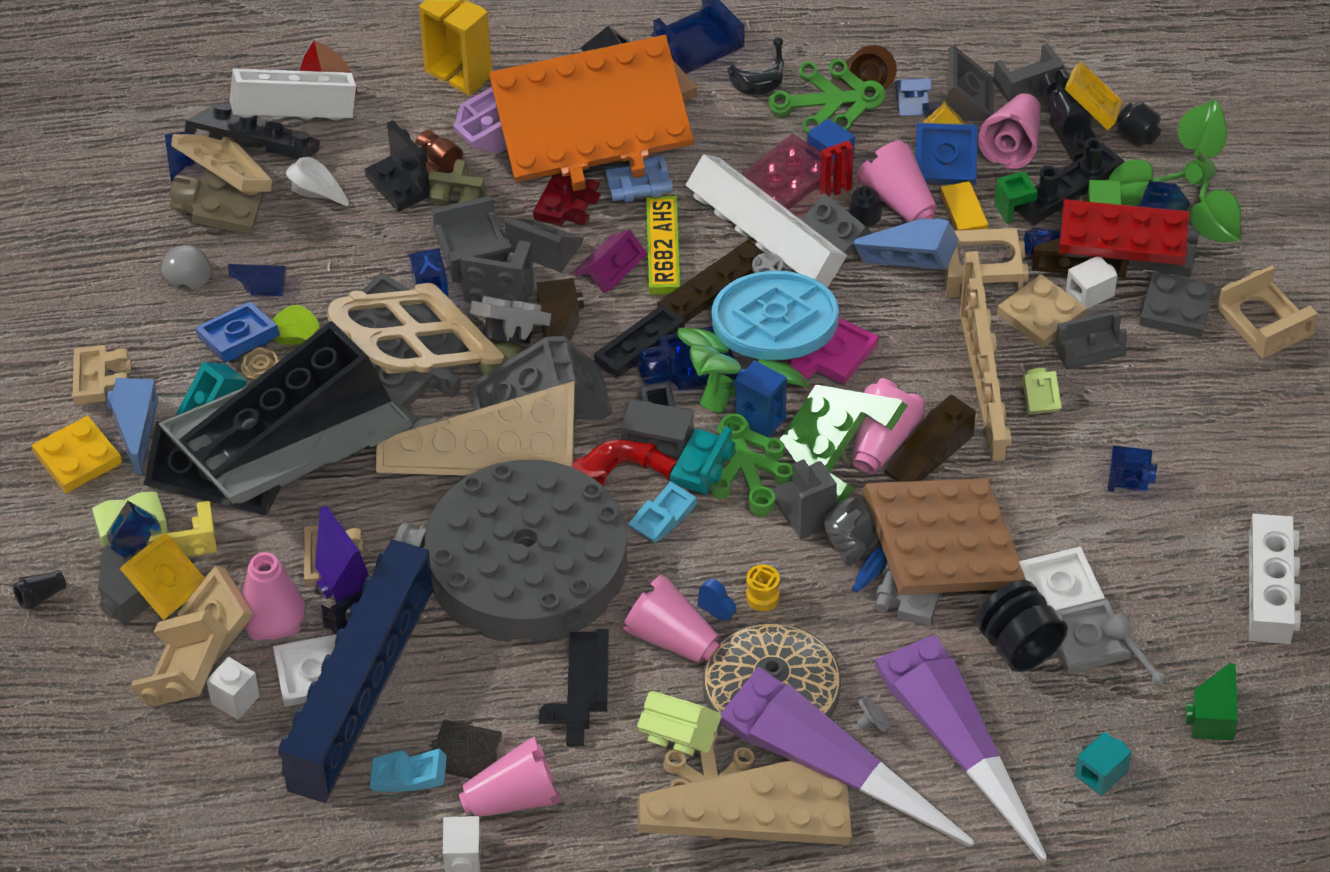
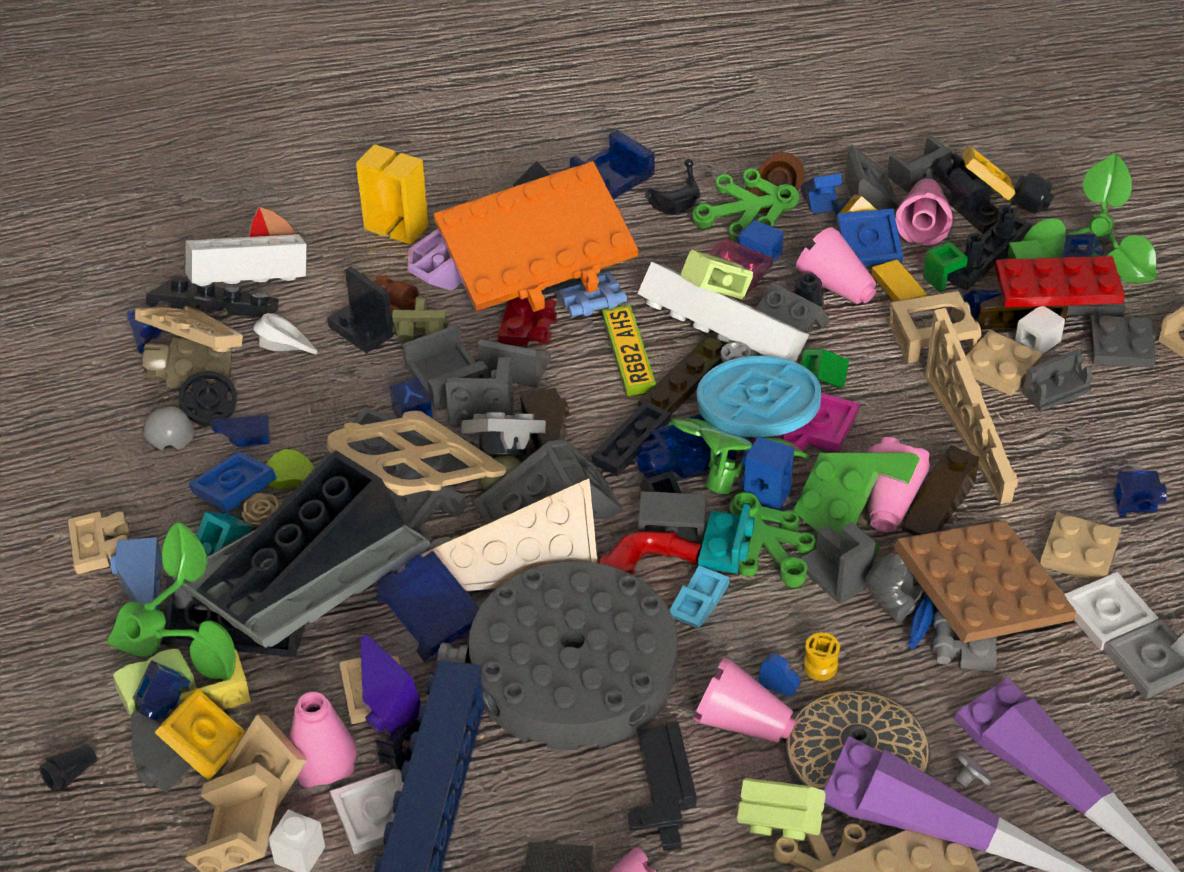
camera: 10 degrees left, 5 degrees down
yellow plate [31,415,122,494] -> none
magenta panel [573,229,647,293] -> none
red tile [820,140,854,197] -> none
medium blue slope [853,219,959,270] -> none
black wheel [975,579,1068,672] -> none
yellowish green bracket [1020,368,1062,415] -> none
none -> bright green plant [107,522,236,680]
none -> black wheel [179,371,237,426]
none -> clear blue panel [375,551,479,662]
none -> yellowish green brick [681,250,753,299]
none -> green panel [800,349,850,388]
none -> tan plate [1040,512,1121,581]

